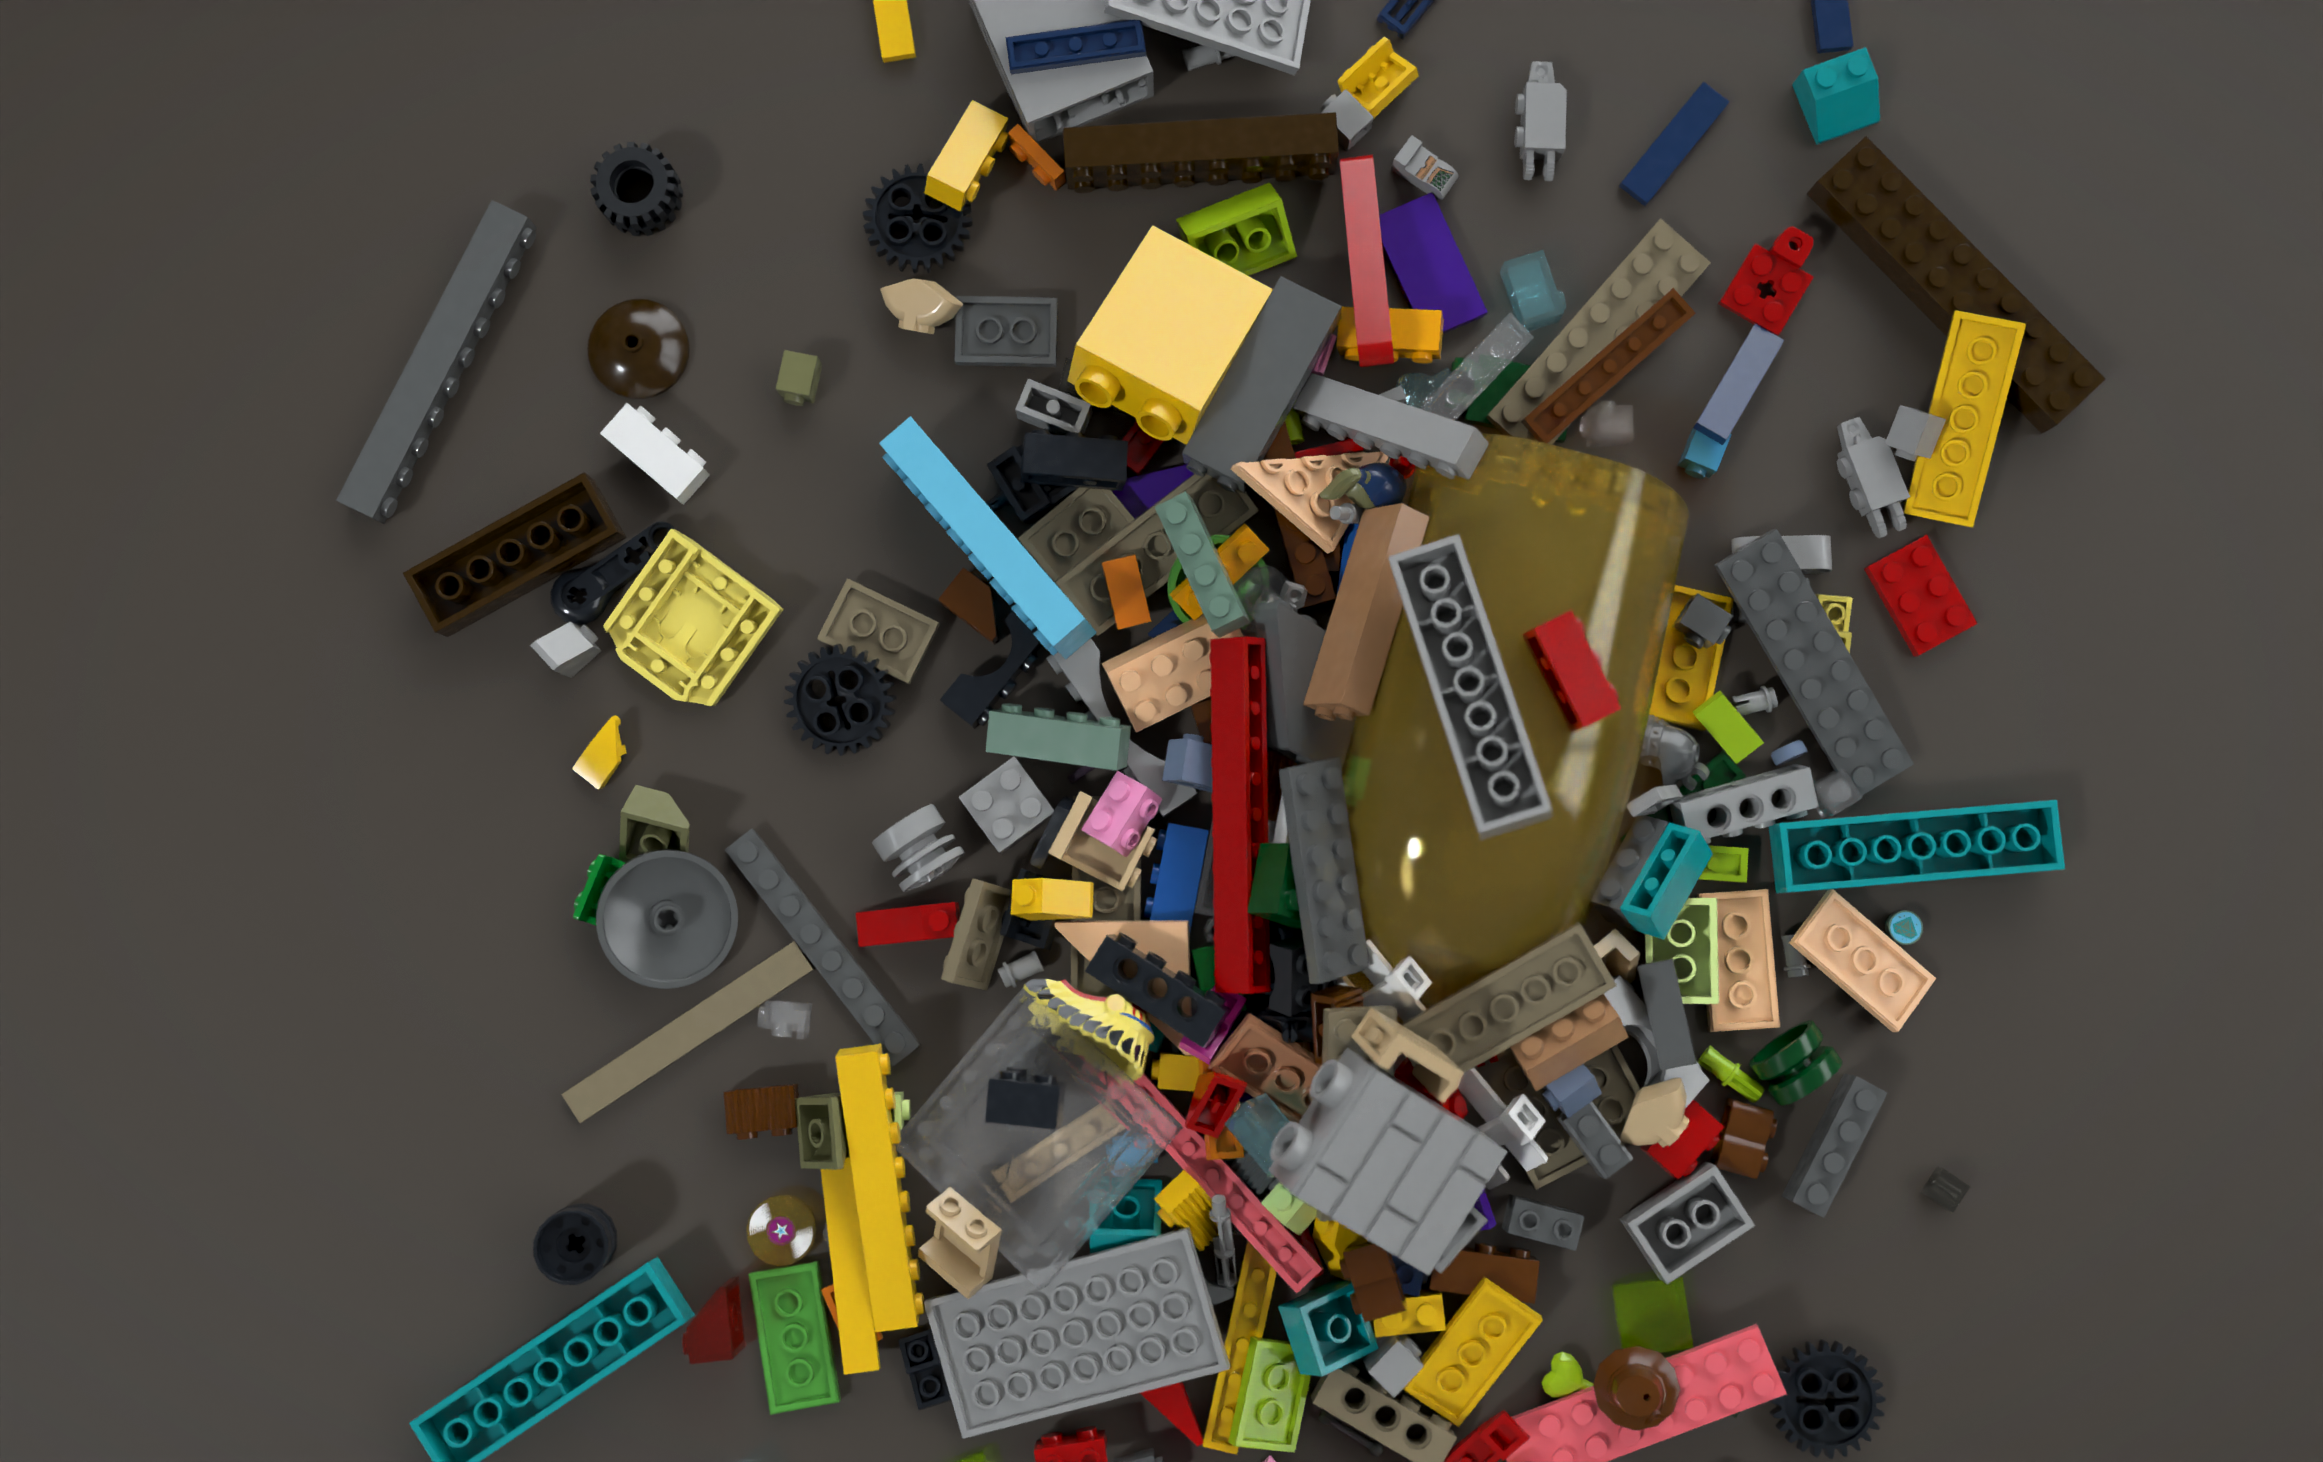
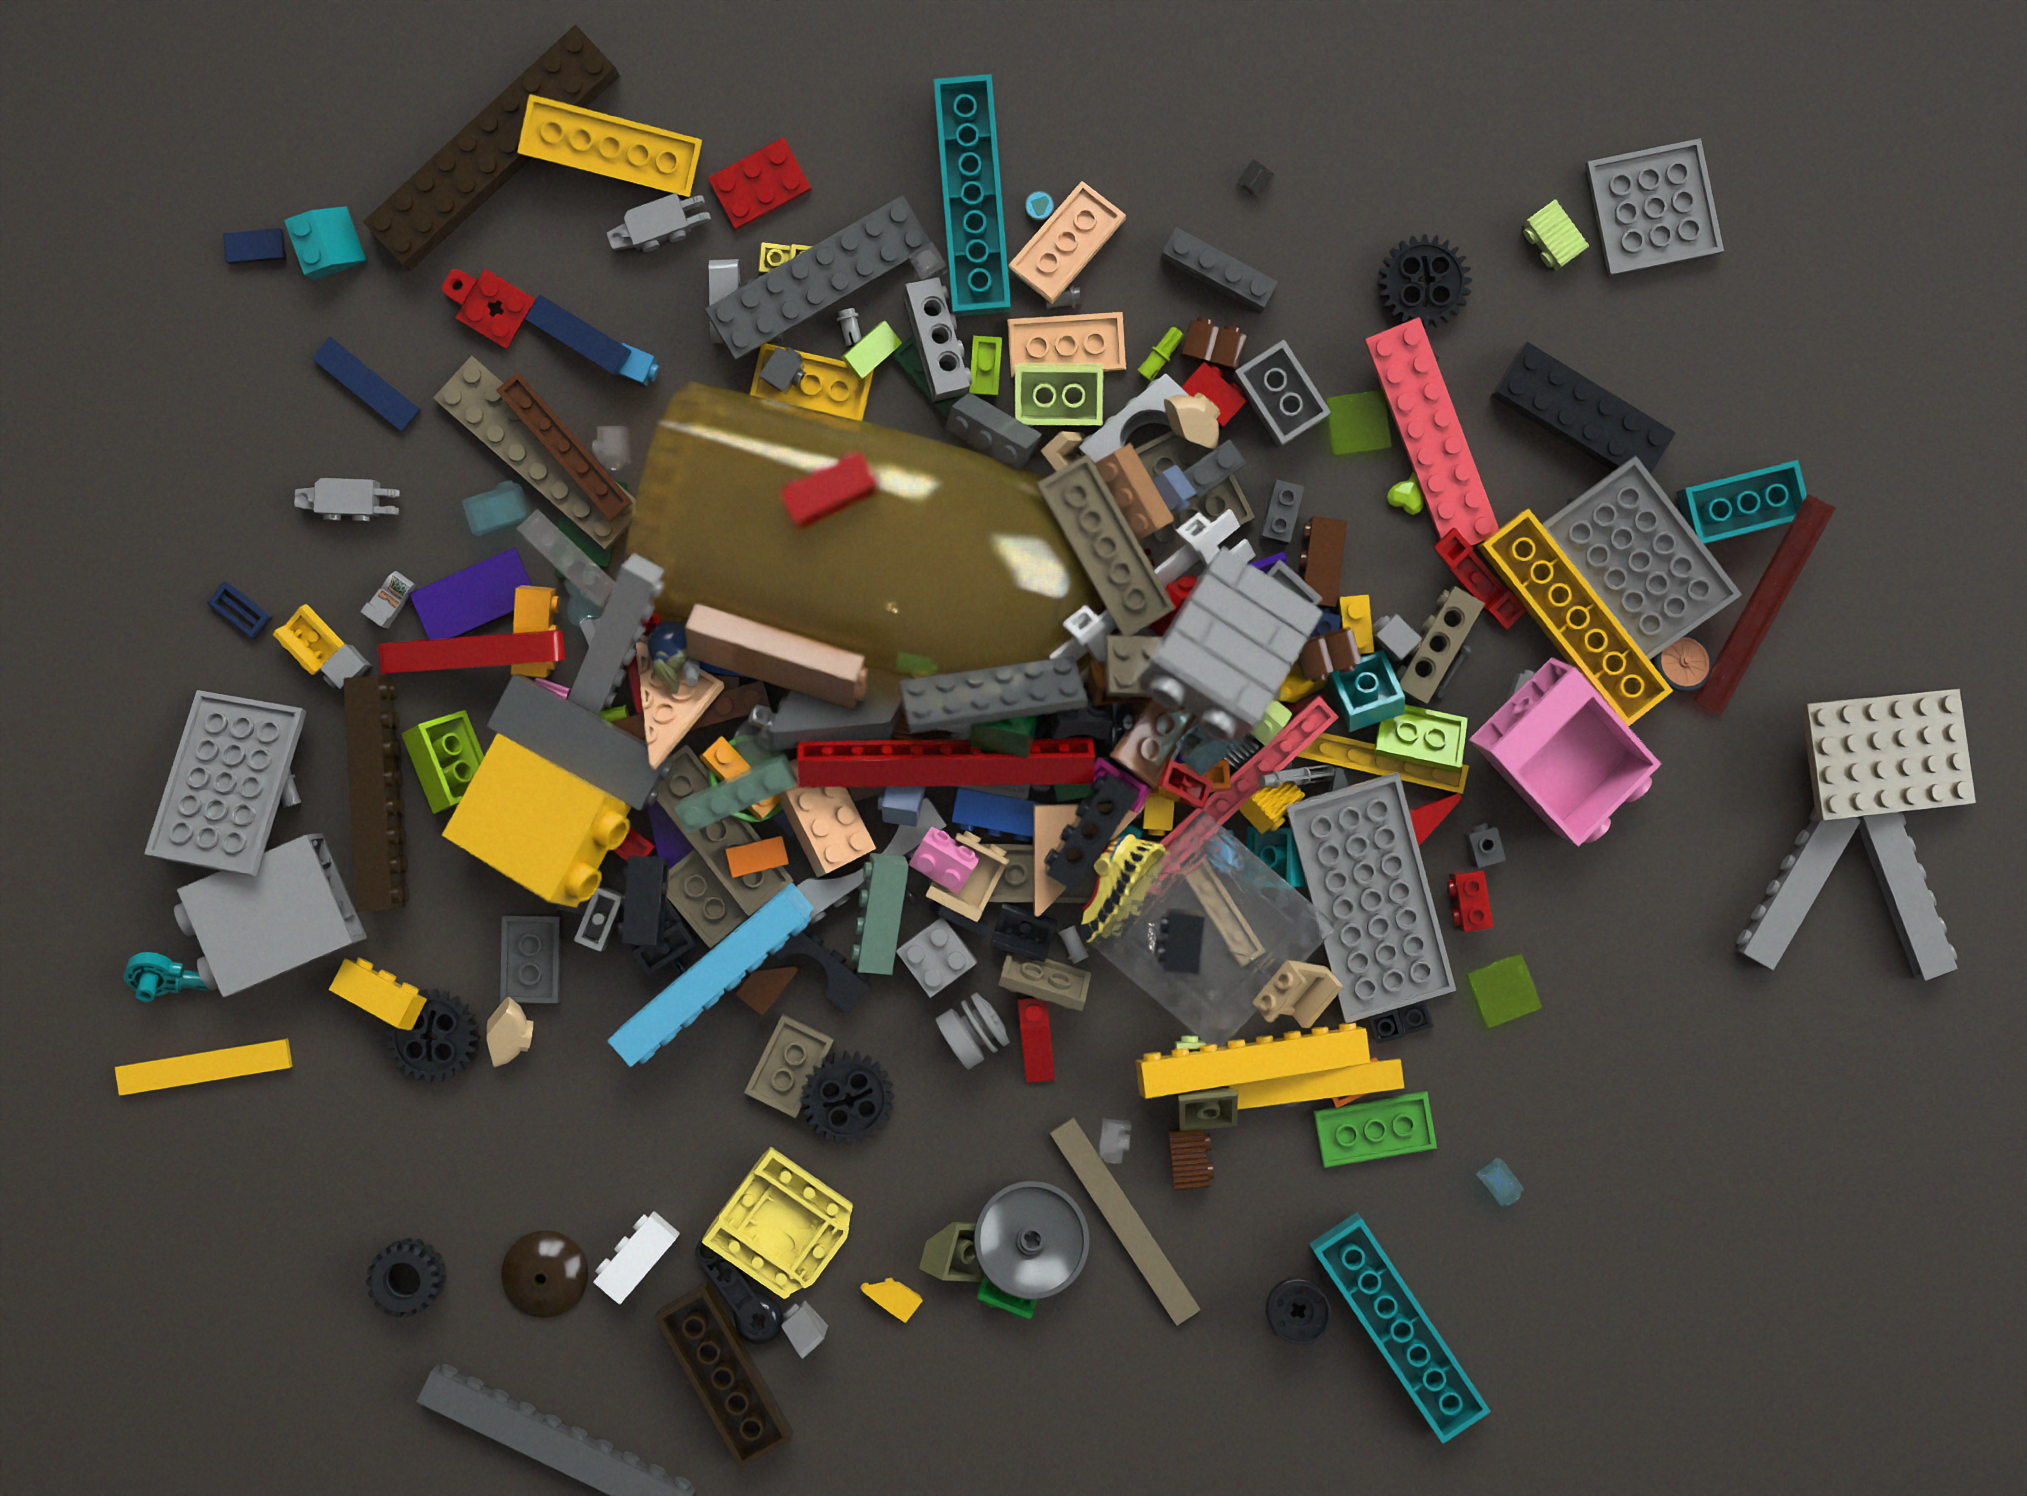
camera: 90 degrees left, 5 degrees up
clear red slope [682,1276,746,1364] -> none
dark grey plate [725,829,921,1067] -> none
clear yellow tile [746,1194,817,1266] -> none
olive brick [776,350,822,406] -> none
dark blue tile [1005,20,1146,75] -> none
orange plate [1008,124,1066,191] -> none
yellow slope [1011,878,1094,921] -> none
tan panel [1351,1007,1464,1103] -> none
light grey brick [1388,534,1552,840] -> none
yellow tile [1402,1277,1543,1427] -> none
reddish brown hat [1593,1346,1680,1431] -> none
teal brick [1620,822,1713,940] -> none
light grey tile [1626,784,1683,817] -> none
dark grey helmet [1635,714,1710,791] -> none
dark grey tile [1637,958,1697,1070] -> none
dark green wheel [1749,1020,1843,1106] -> none
sand blue tile [1771,740,1808,766] -> none
light grey brick [1885,405,1946,461] -> none

